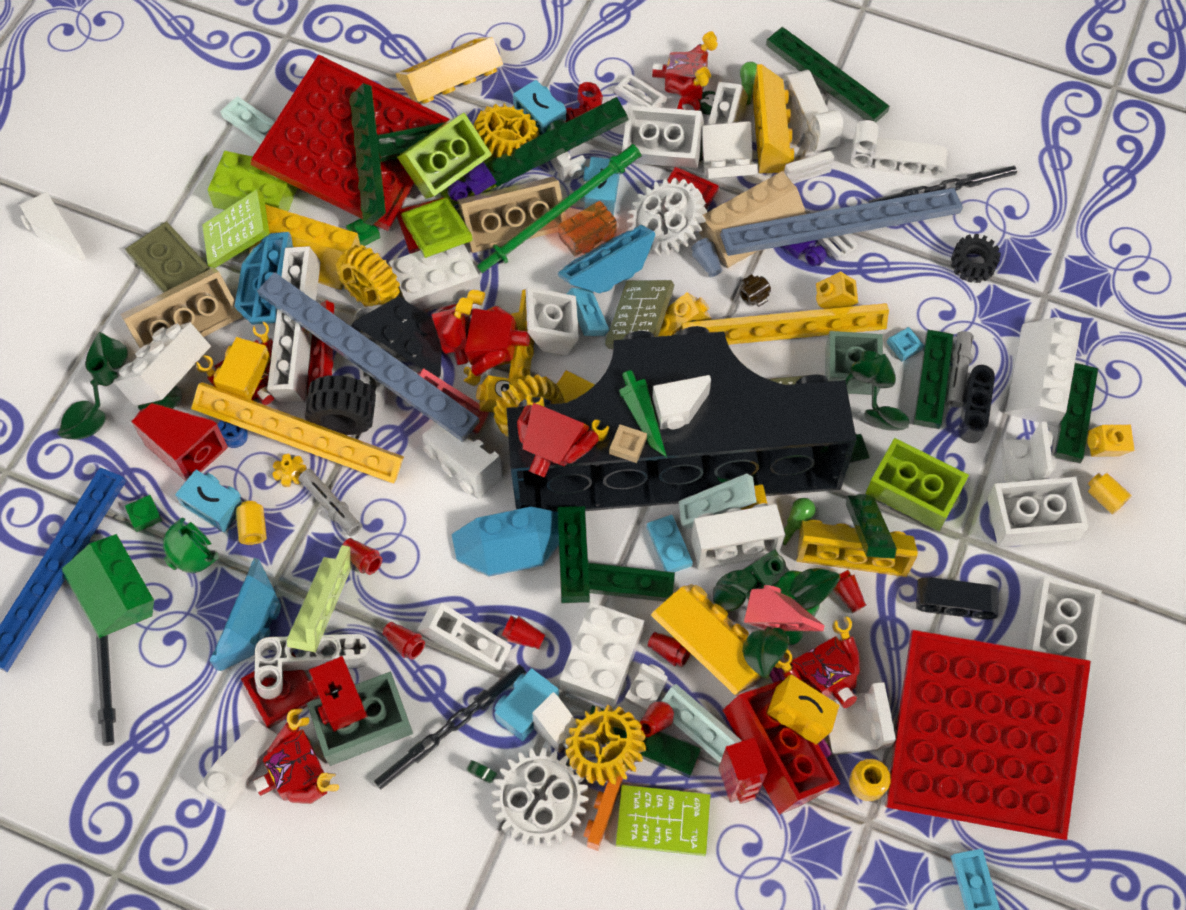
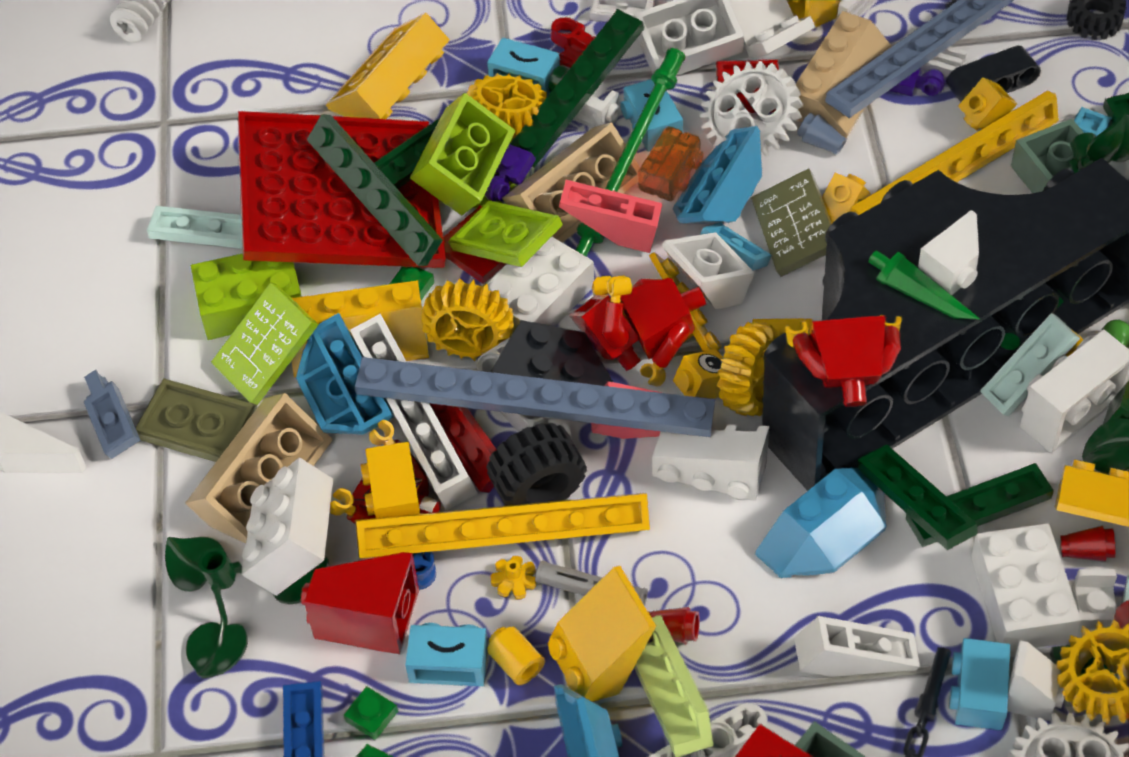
camera: 25 degrees left, 10 degrees down
green cylinder [163,517,219,574] -> none
red cone [382,622,425,660] -> none
red cone [501,615,546,650] -> none
tan plate [609,425,647,463] -> none
medium azure plate [646,515,693,572] -> none
dark brown gear [739,274,771,307] -> none
none -> sand blue hinge [83,369,141,459]
none -> yellow slope [547,566,656,702]
none -> coral slope [559,180,662,253]
none -> black beam [946,45,1041,102]

